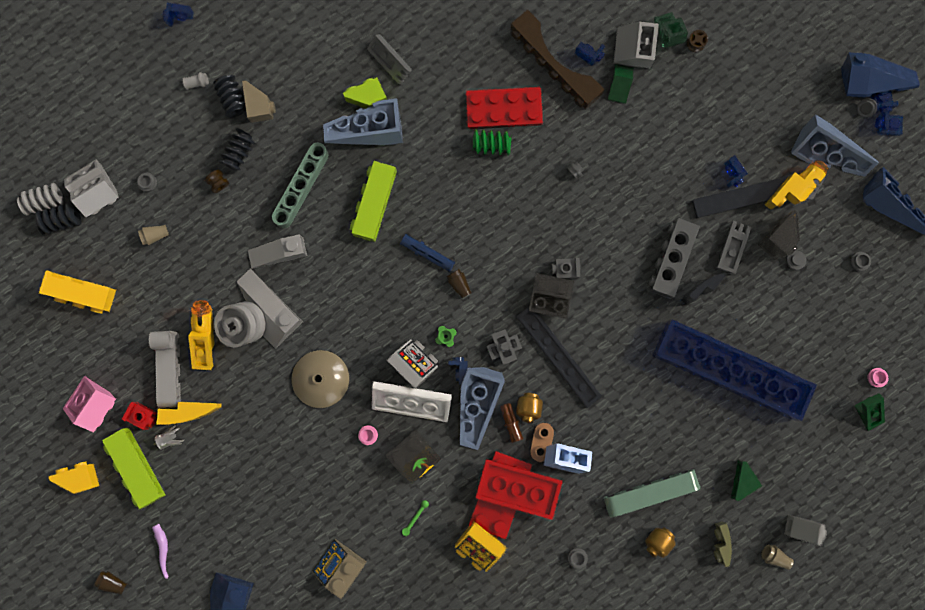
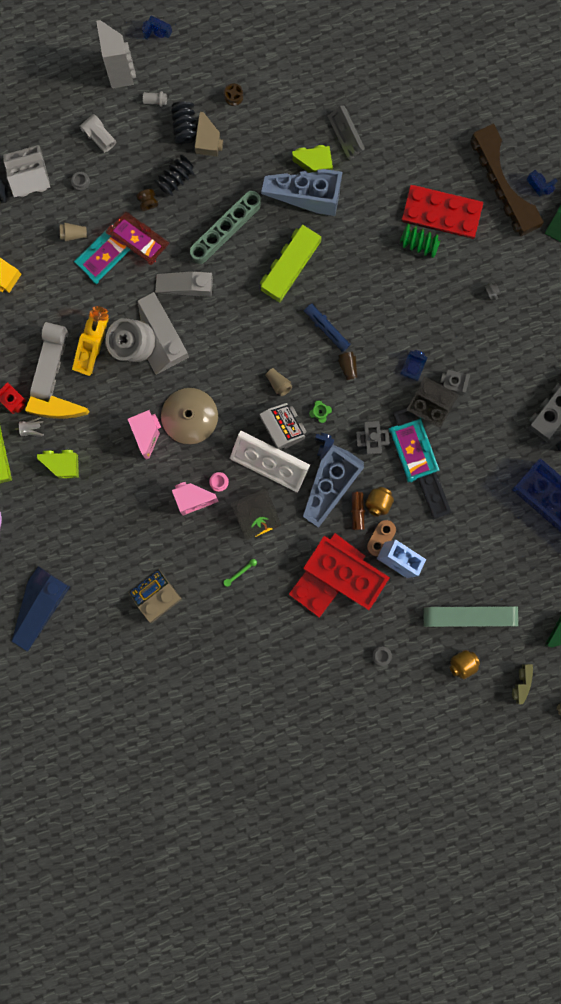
camera: 15 degrees right, 0 degrees up
yellow piece [455,522,506,572] -> none
none -> lime slope [37,450,79,479]
none -> door [74,224,135,285]
none -> light grey piece [79,114,116,153]
none -> light grey slope [96,20,136,88]
none -> door [106,212,169,265]
none -> bright pink slope [128,410,161,459]
none -> bright pink slope [172,482,218,515]
none -> dark brown wheel [224,83,243,106]
none -> dark tan cone [265,368,292,396]
none -> door [388,419,440,483]
none -> clear blue bracket [400,350,428,381]

